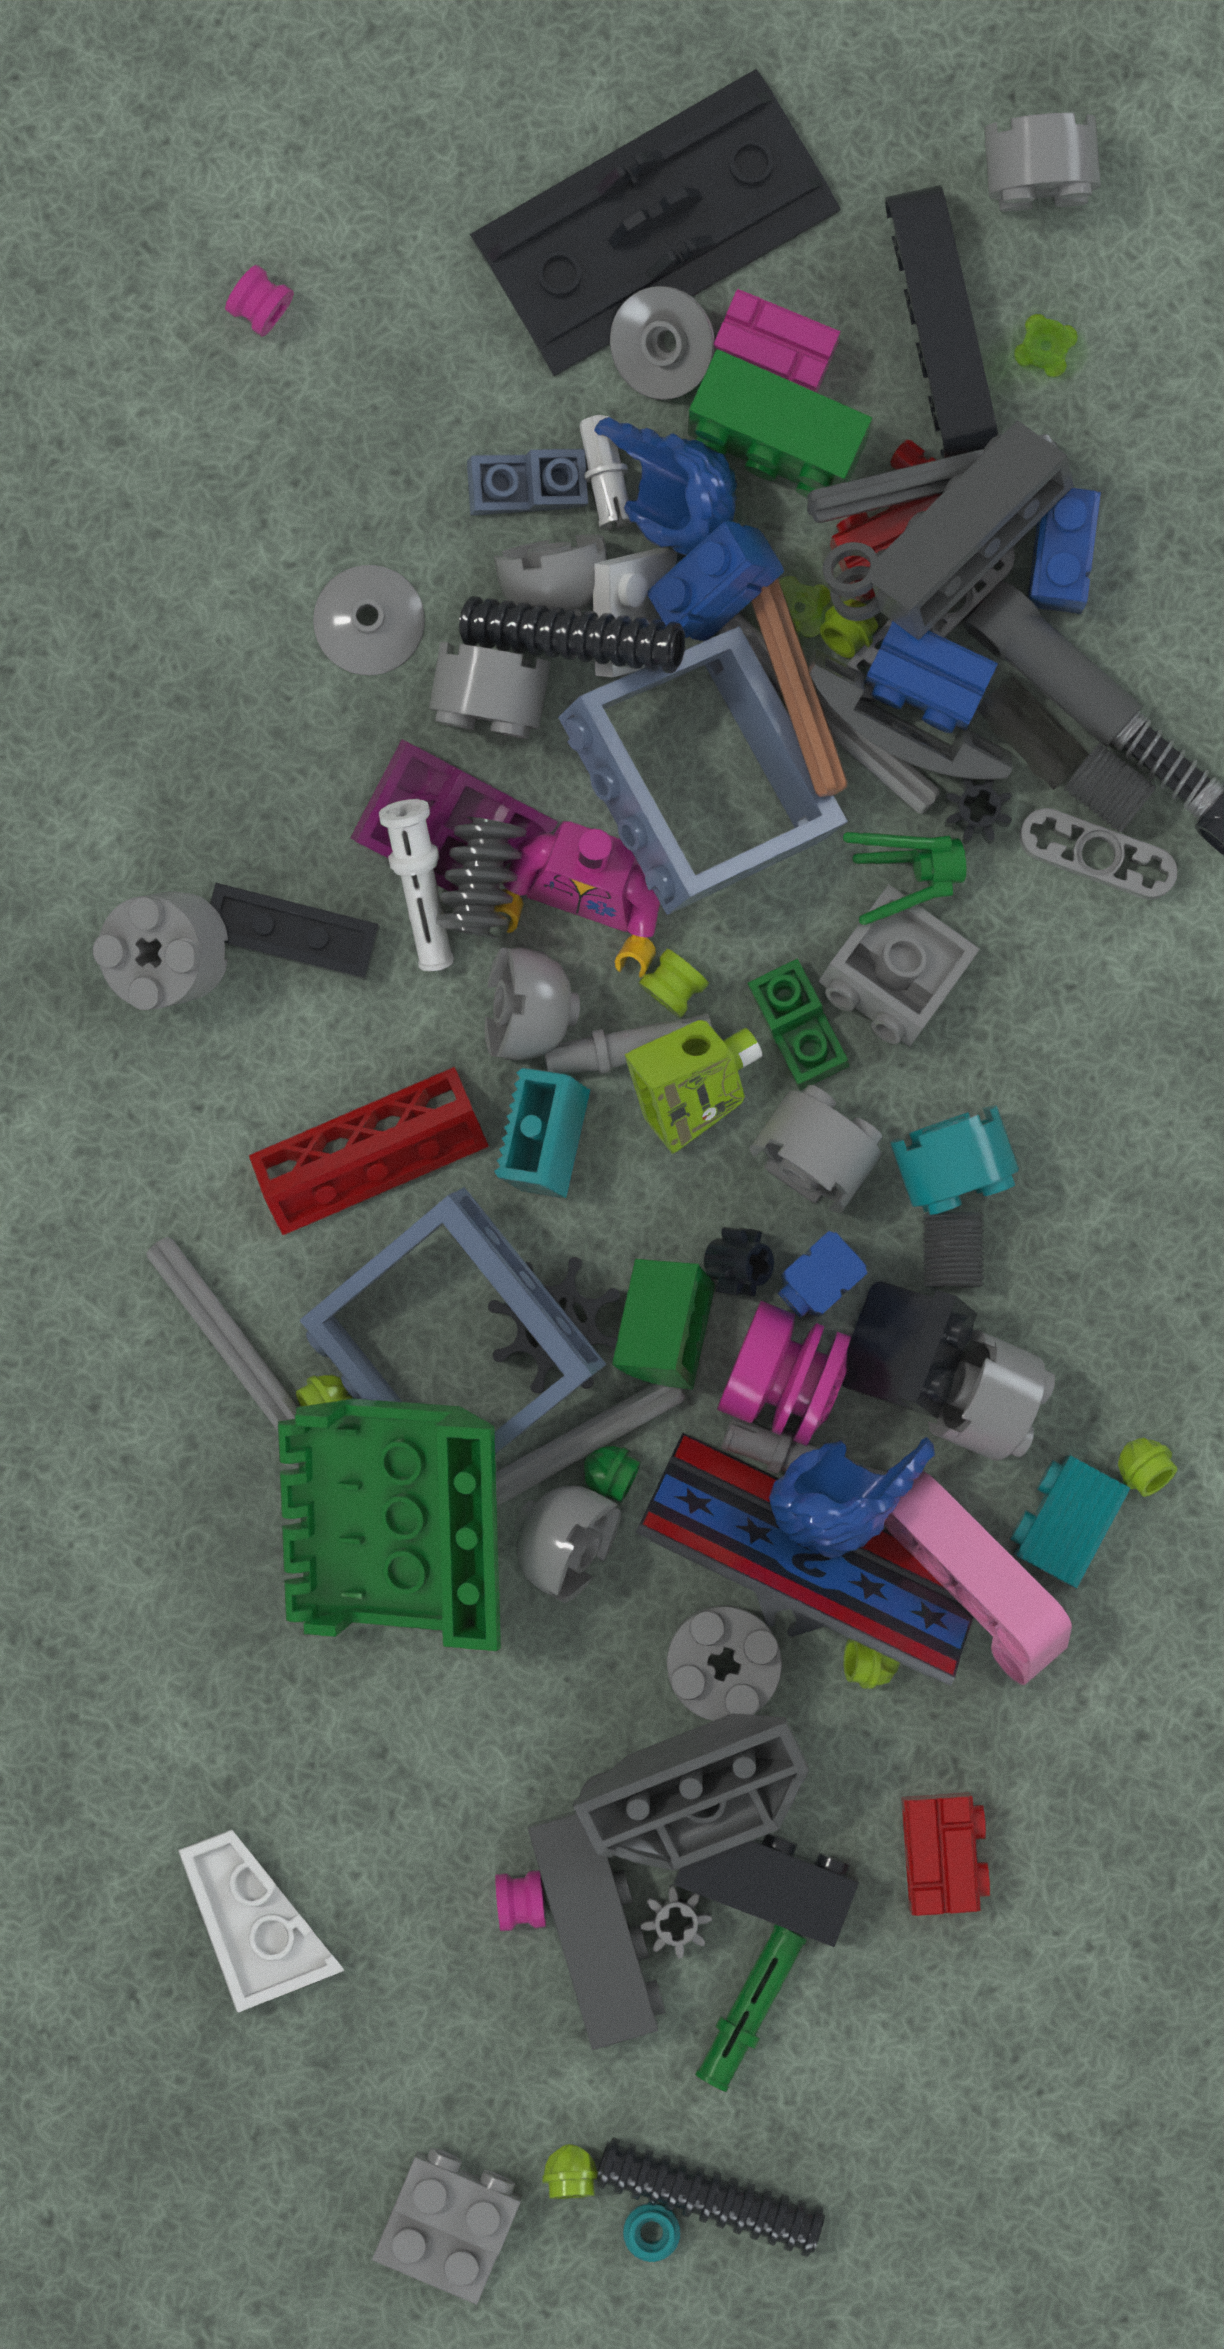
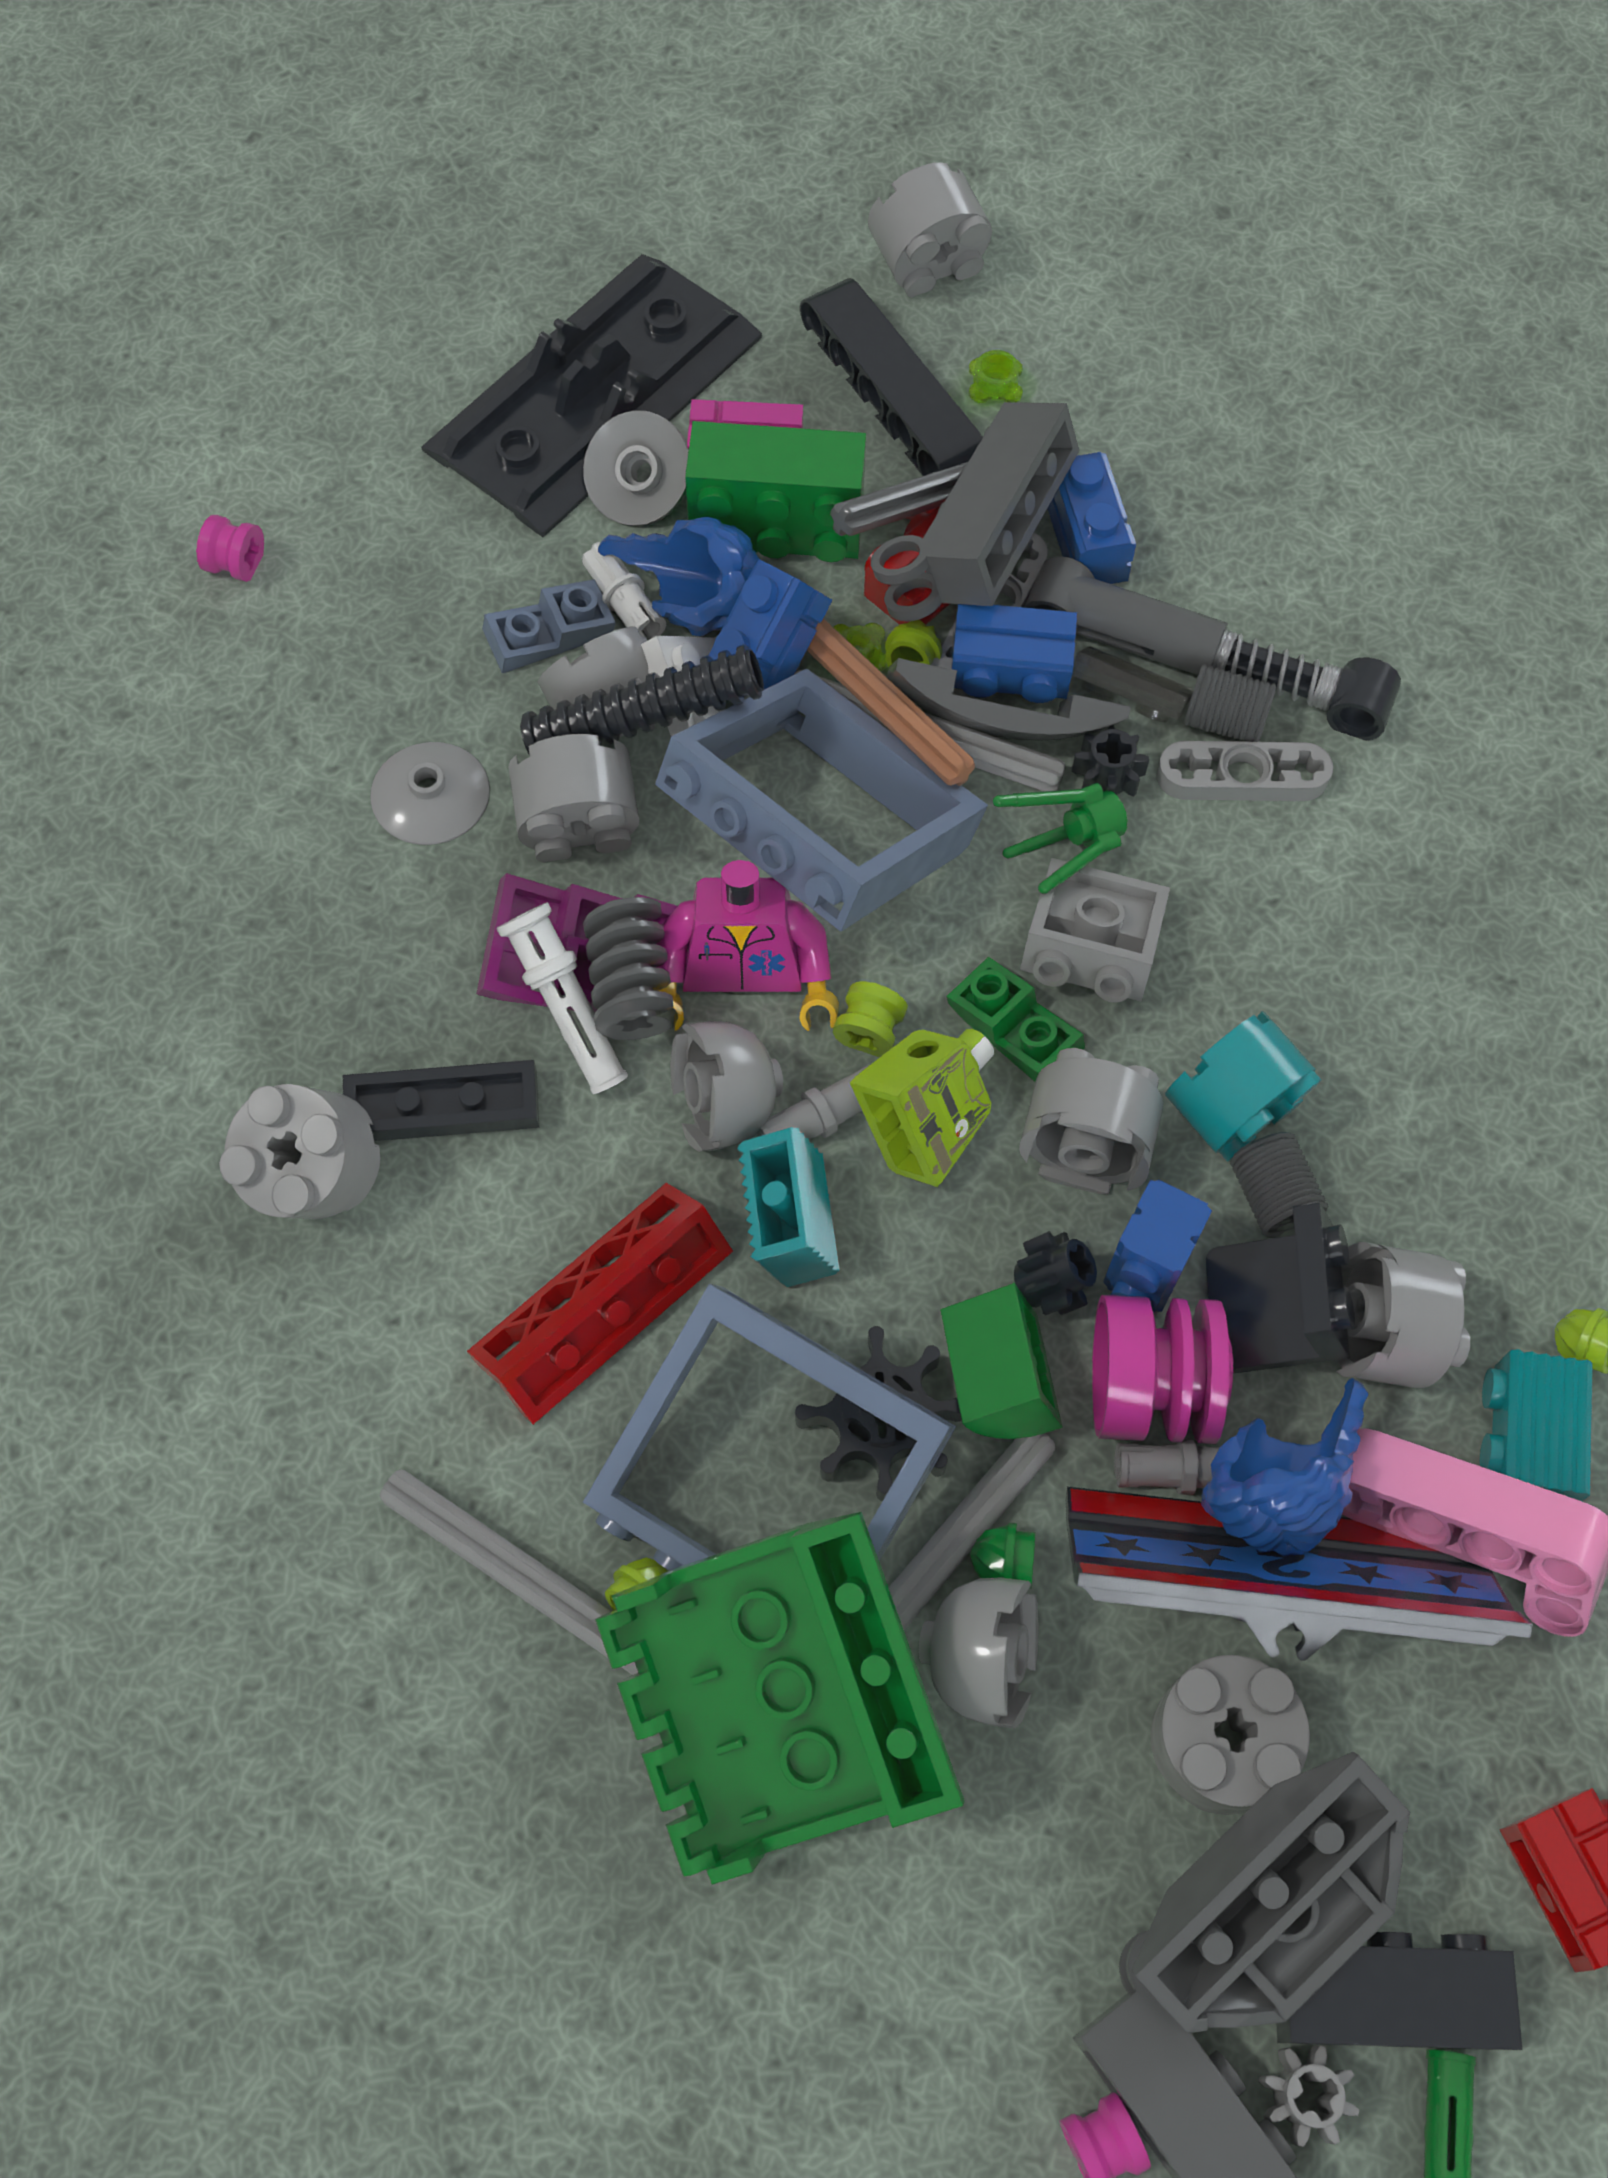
camera: 25 degrees left, 20 degrees down
lime plate [843,1638,900,1689] -> none

